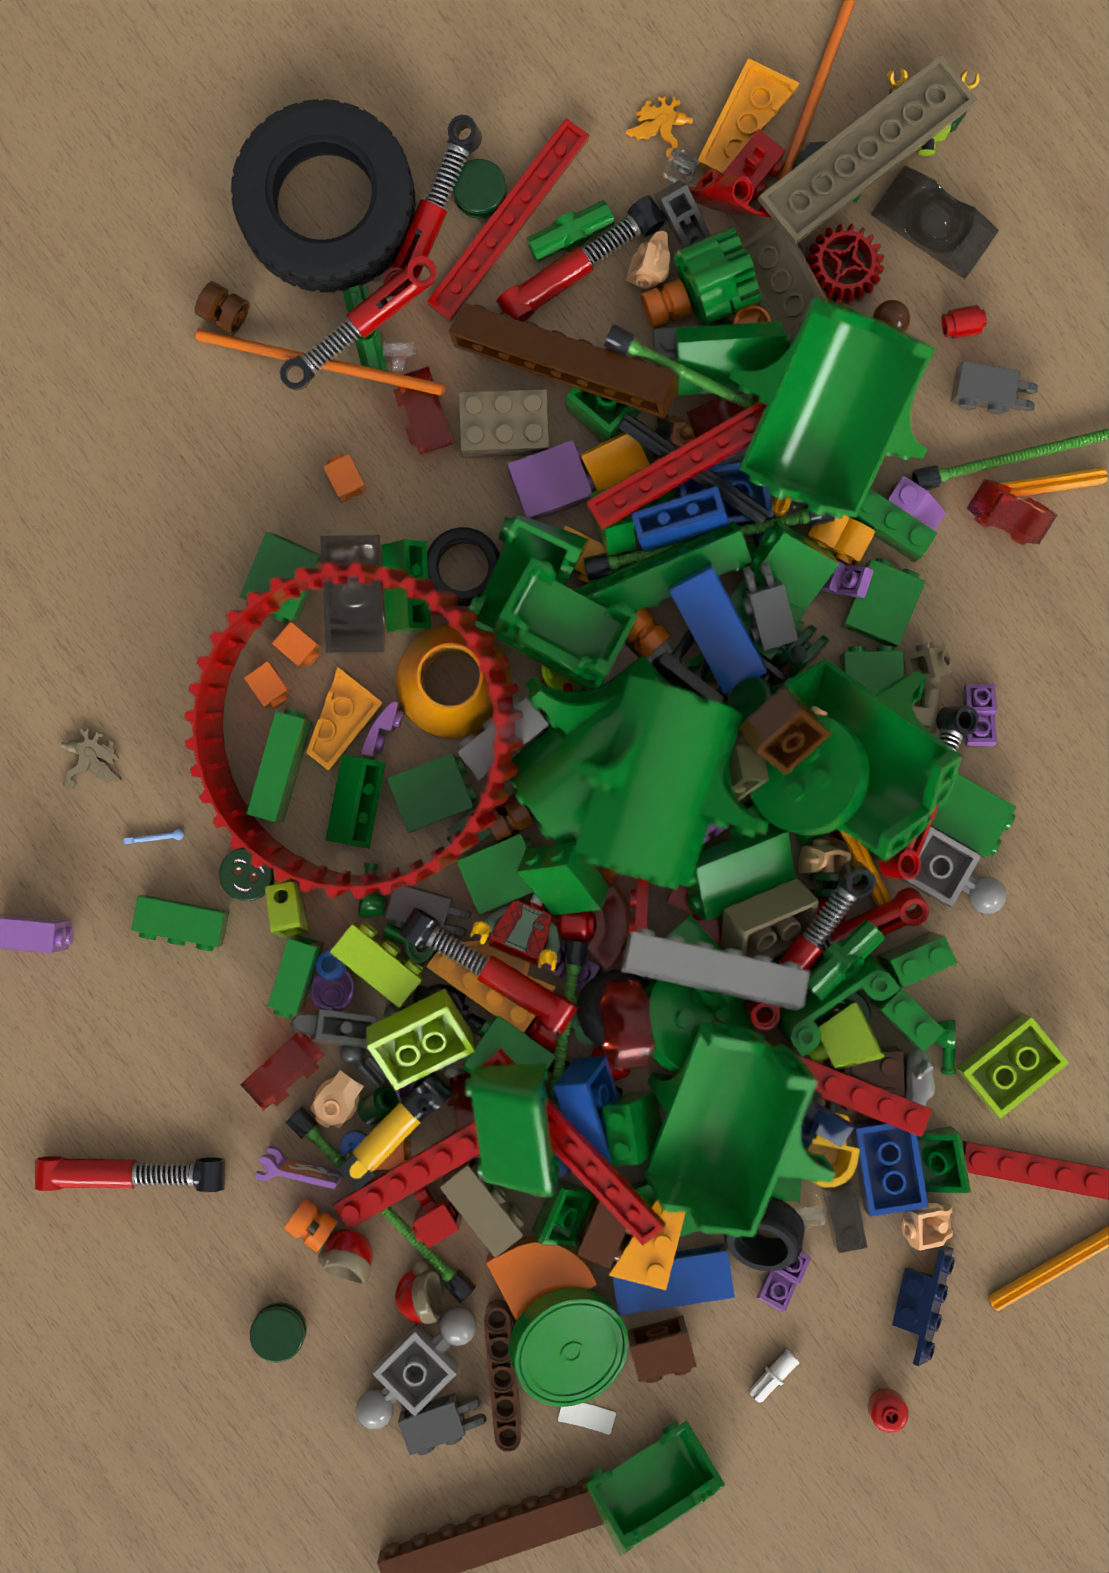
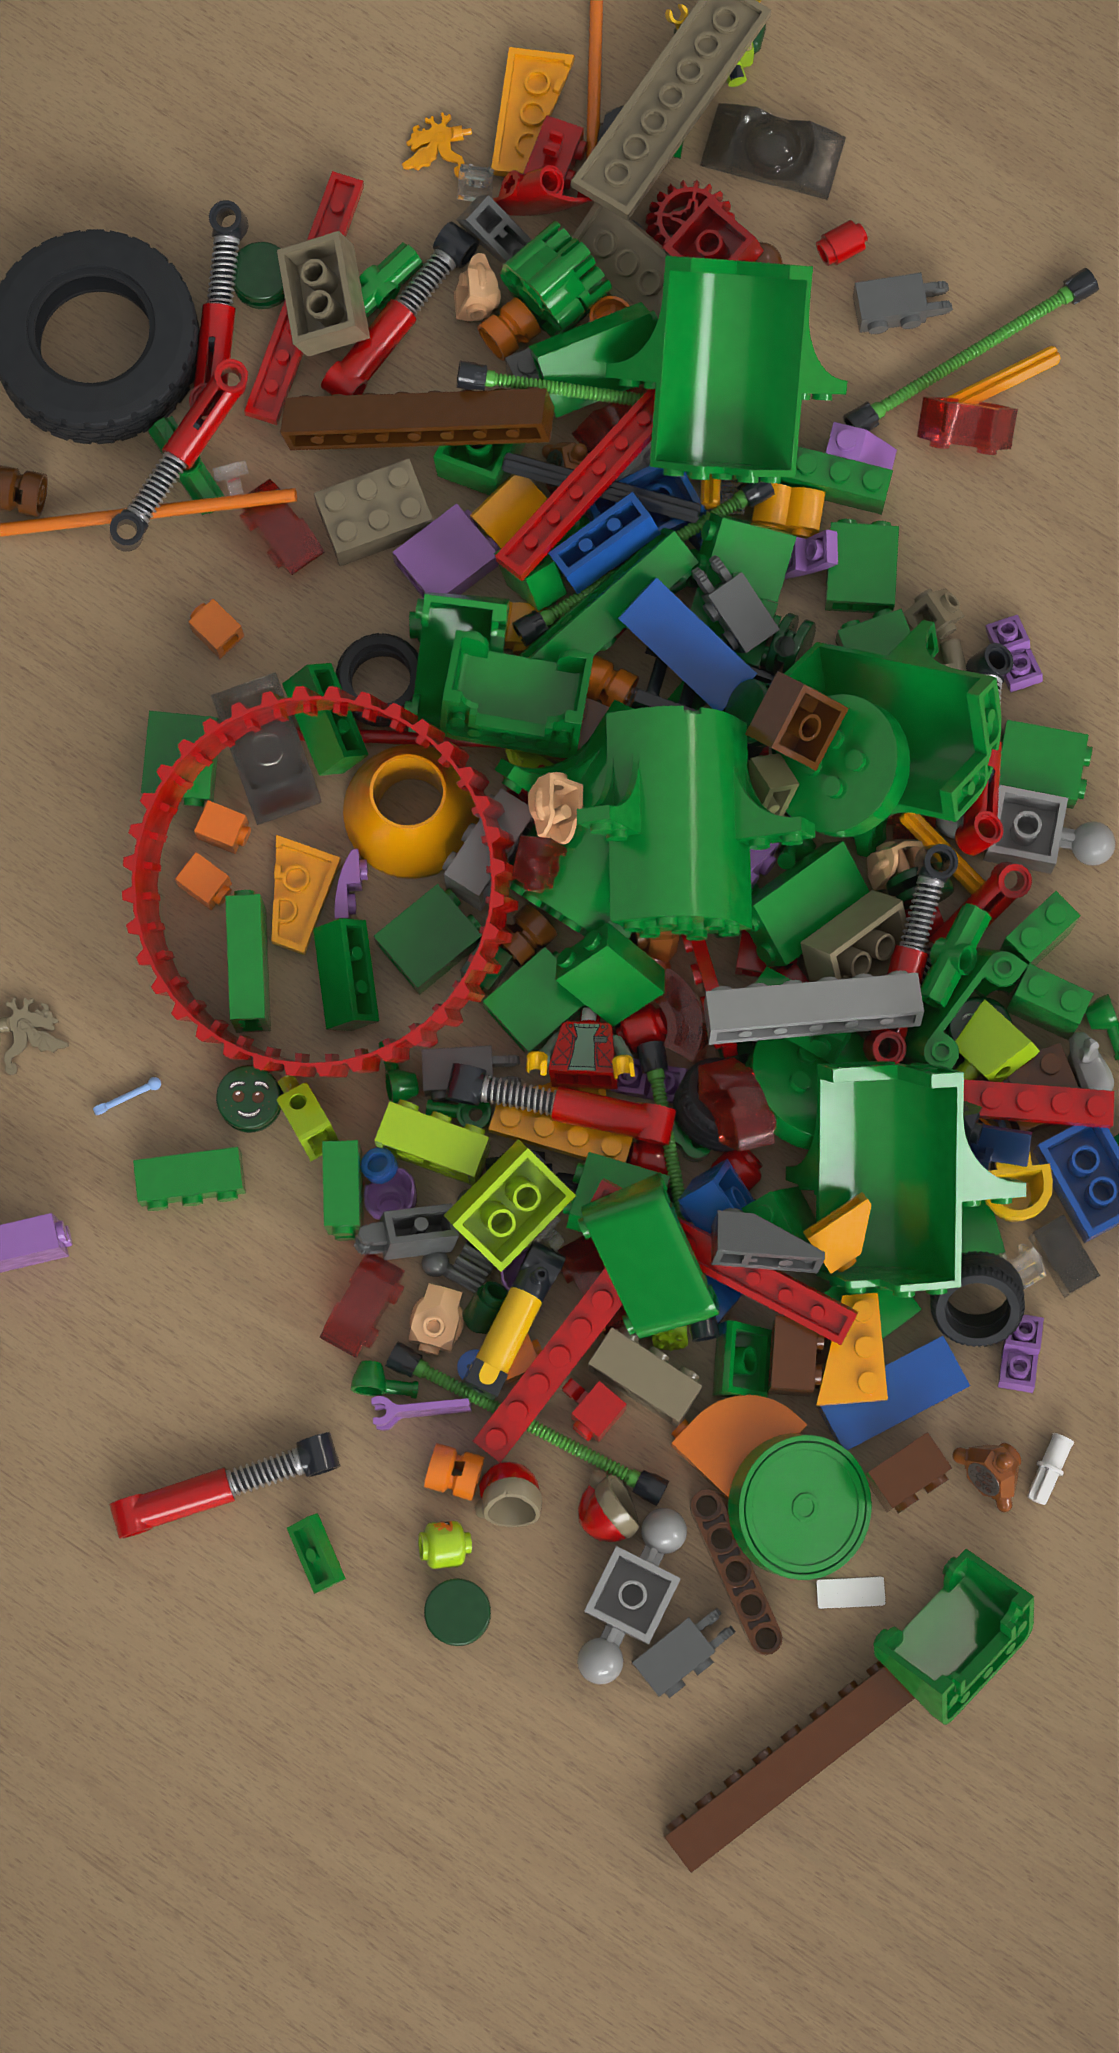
camera: 15 degrees left, 10 degrees down
none -> dark tan brick [277,231,370,357]
none -> green plate [287,1513,346,1594]
none -> green bar [351,1360,419,1399]
none -> lime head [418,1520,472,1569]
none -> clear red brick [512,836,567,893]
none -> light nougat hand [528,772,583,845]
none -> red brick [662,197,764,262]
none -> dark grey slope [711,1208,825,1273]
none -> light orange slope [803,1192,871,1274]
none -> dark orange rock [952,1443,1022,1512]

